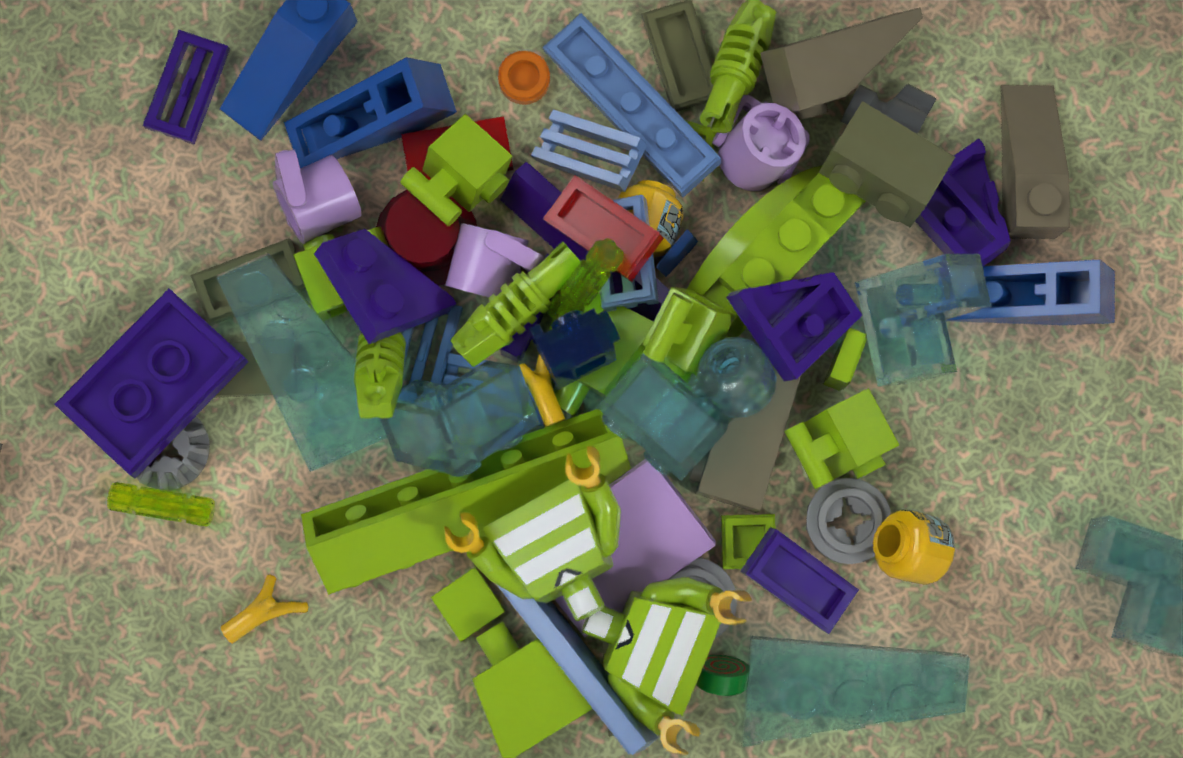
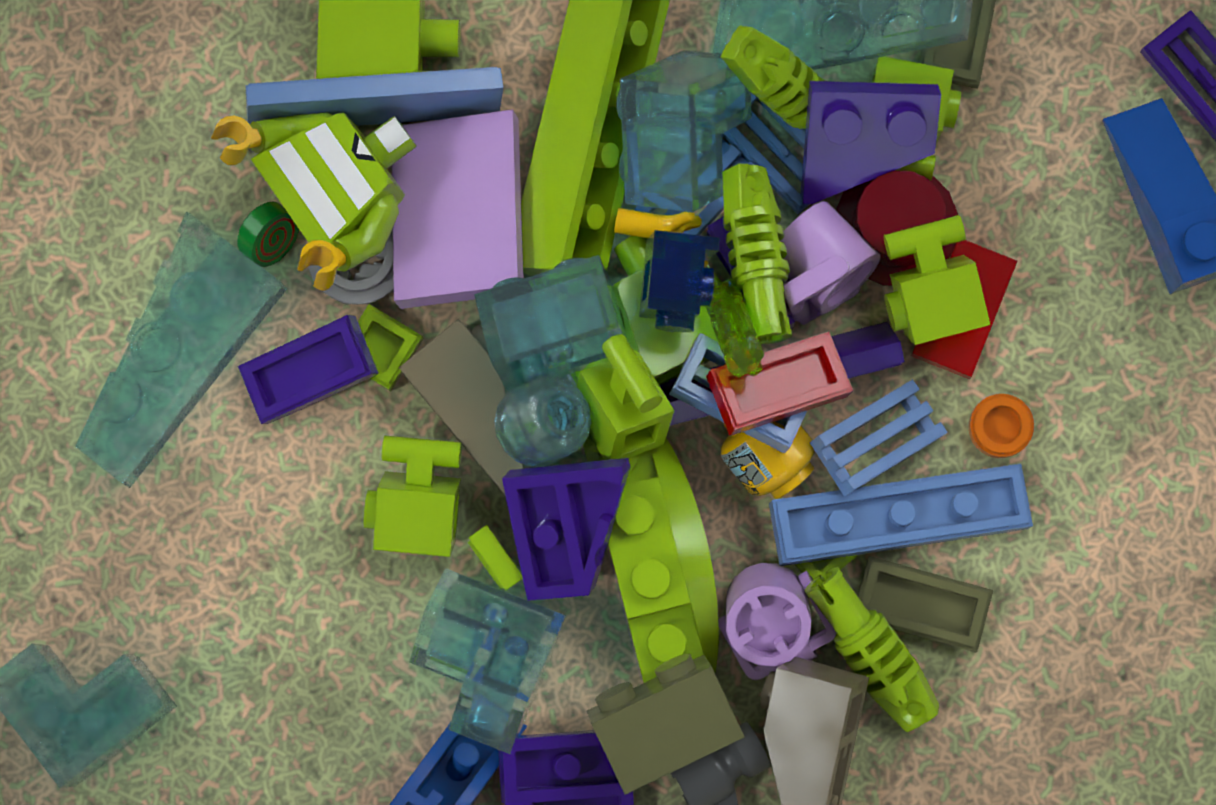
camera: 130 degrees right, 0 degrees up
lavender piece [273,149,362,244] -> none
blue slope [284,57,457,169] -> none
lime tile [431,567,506,642] -> none
lime torso [444,446,621,621] -> none
blue sticker [656,230,698,277] -> none
light grey gear [806,478,891,564] -> none
yellow head [873,510,955,585] -> none

